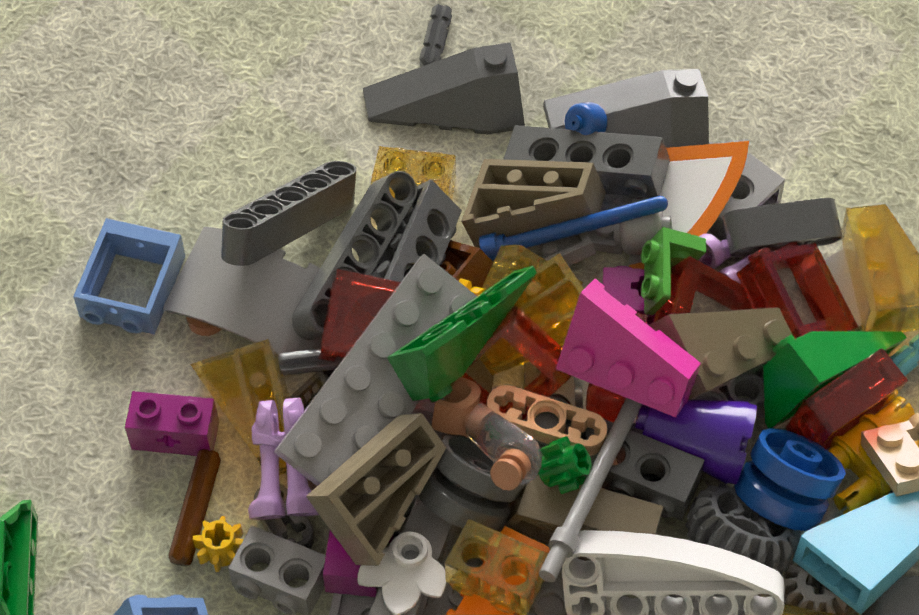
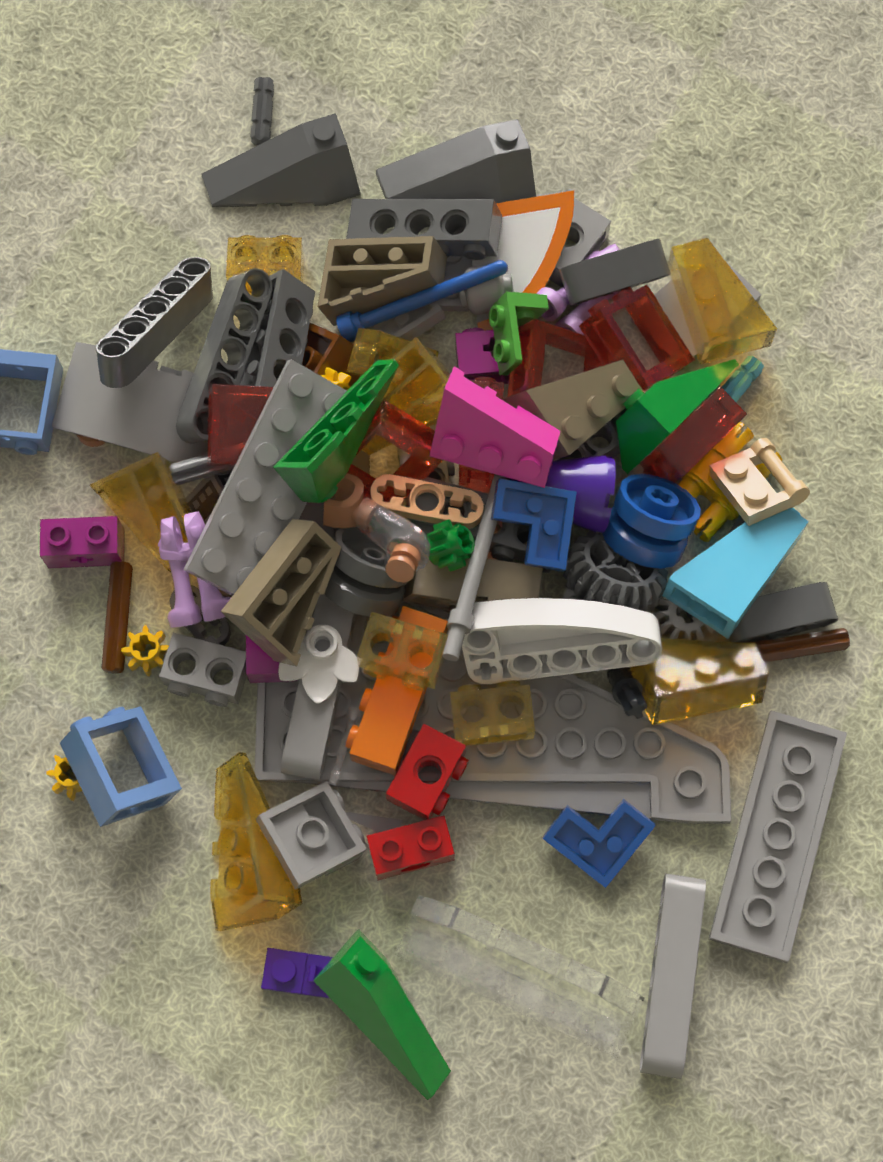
camera: 10 degrees left, 15 degrees up
blue piece [564,102,608,135] -> none
none -> blue plate [491,479,576,571]

